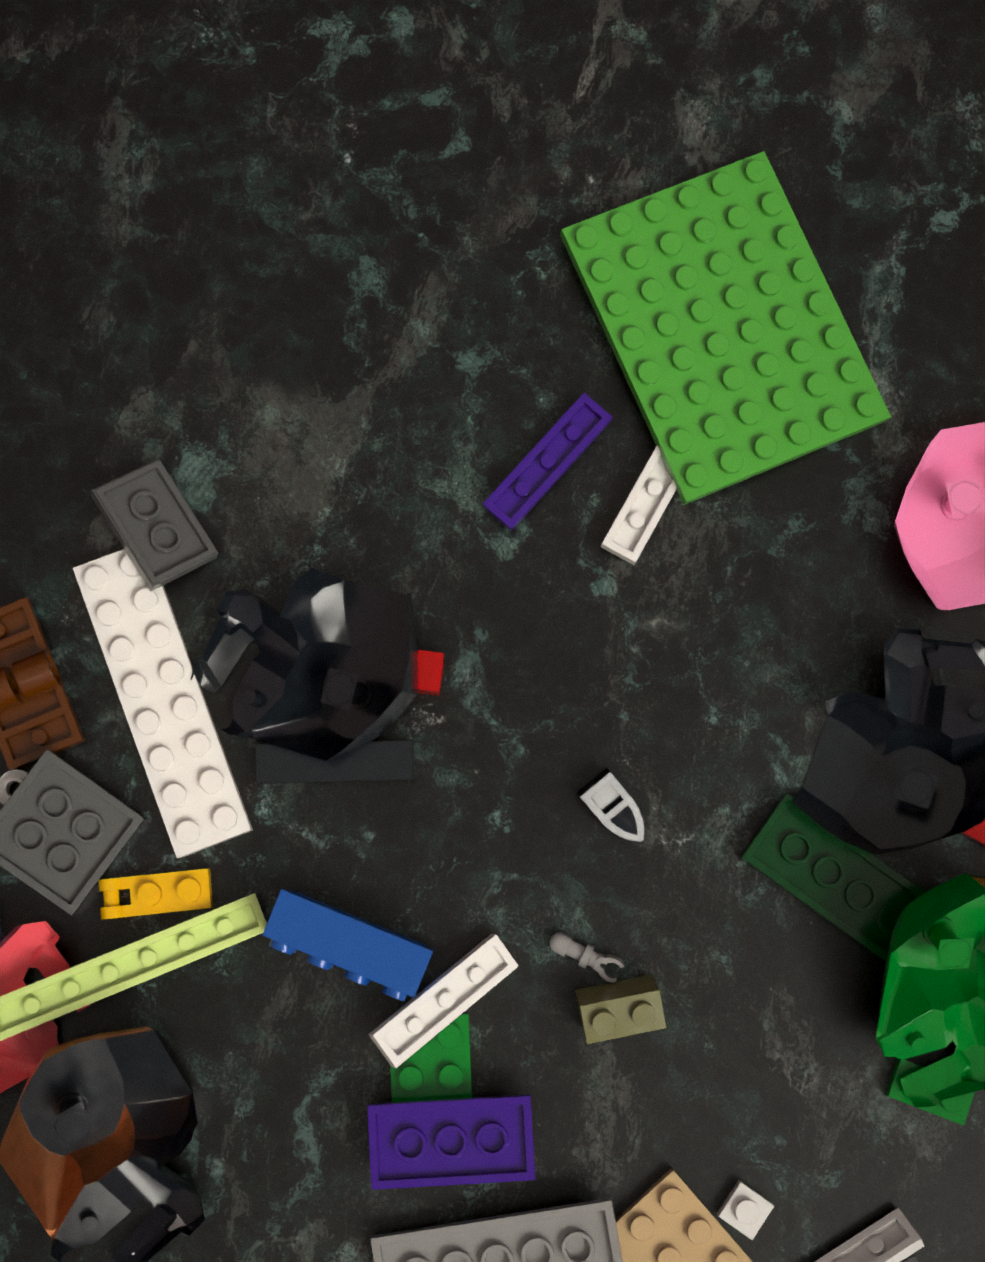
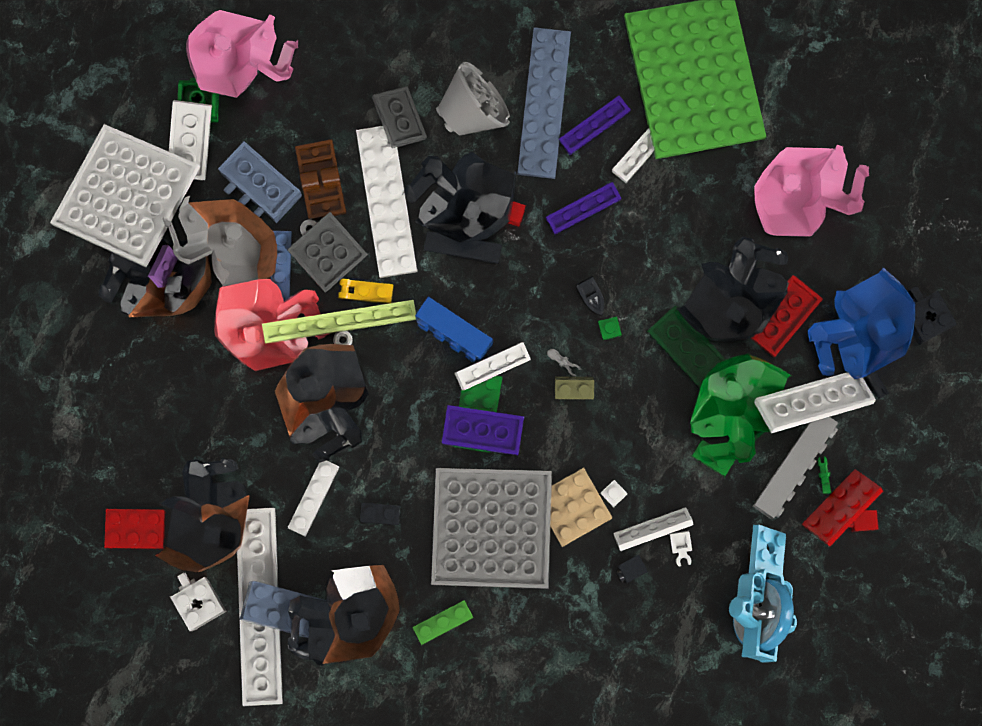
camera: 15 degrees right, 0 degrees up
none -> white plate [333,331,353,345]
none -> light grey cone [436,62,510,135]
none -> sand blue plate [518,28,571,179]
none -> dark purple plate [546,182,622,235]
none -> green plate [598,317,622,340]

